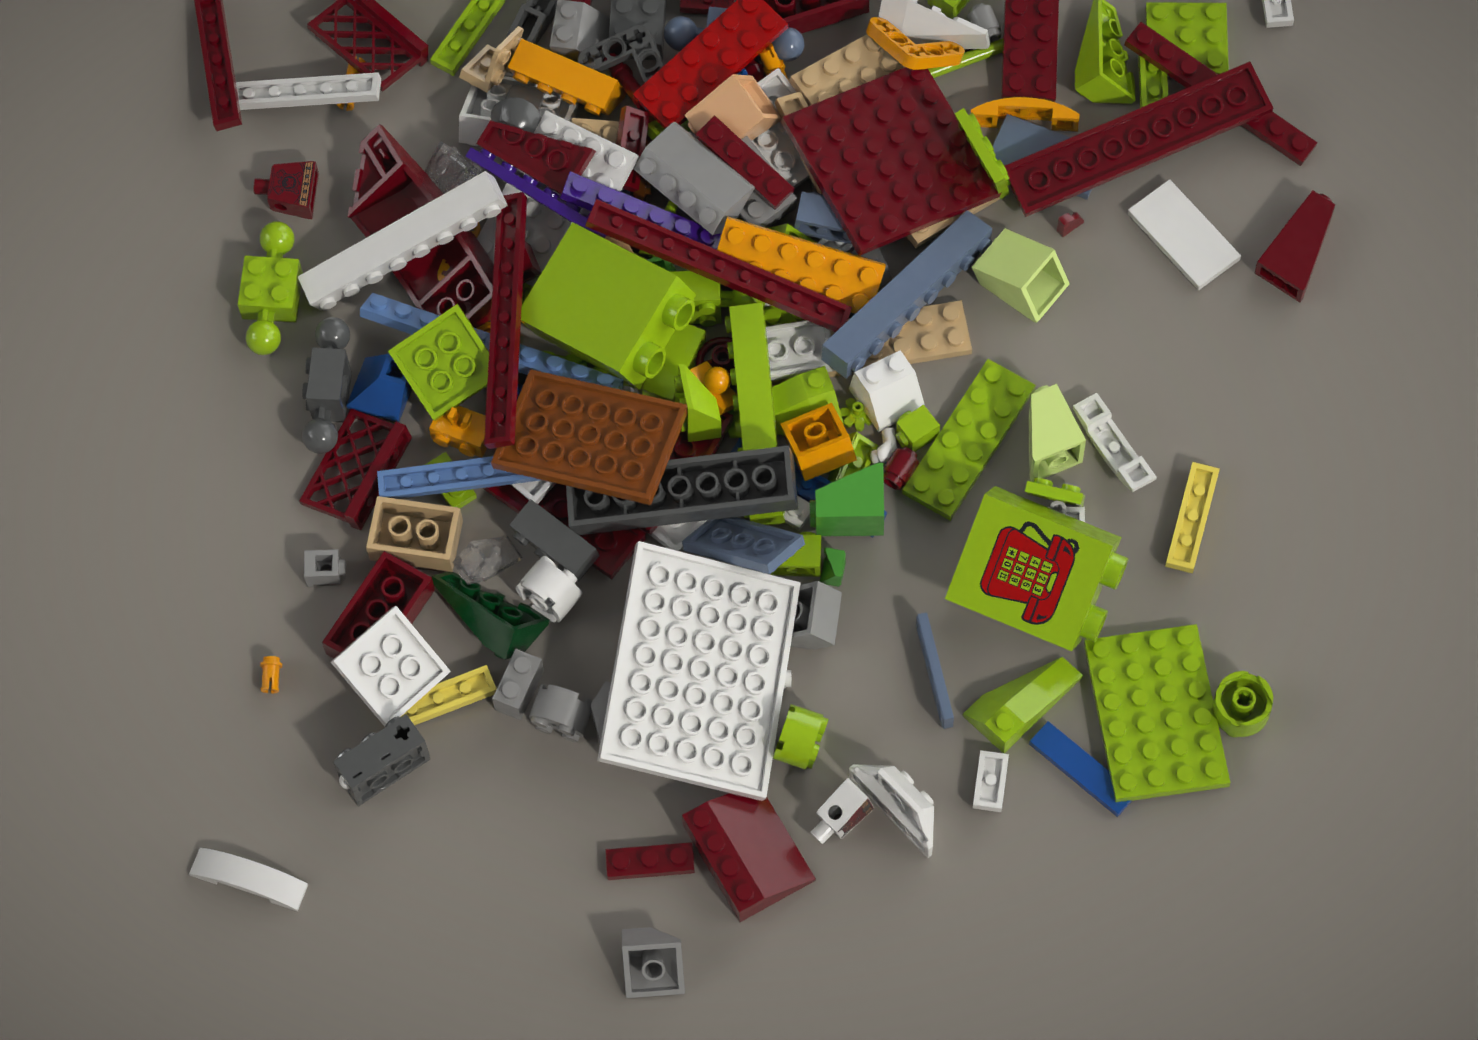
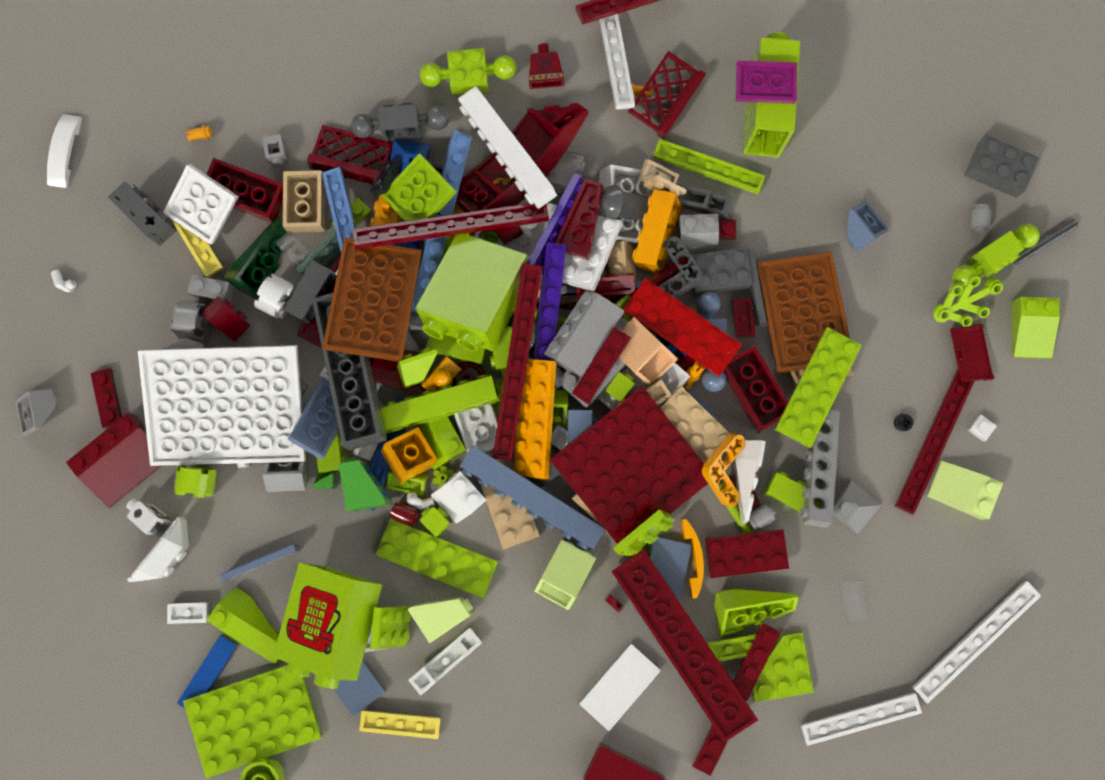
camera: 80 degrees right, 15 degrees up
none -> white arm [51,270,76,292]
none -> dark red brick [202,296,251,342]
none -> sand green tile [296,228,340,276]
none -> sand blue tile [334,660,386,716]
none -> black plate [370,159,402,196]
none -> lime brick [605,372,636,402]

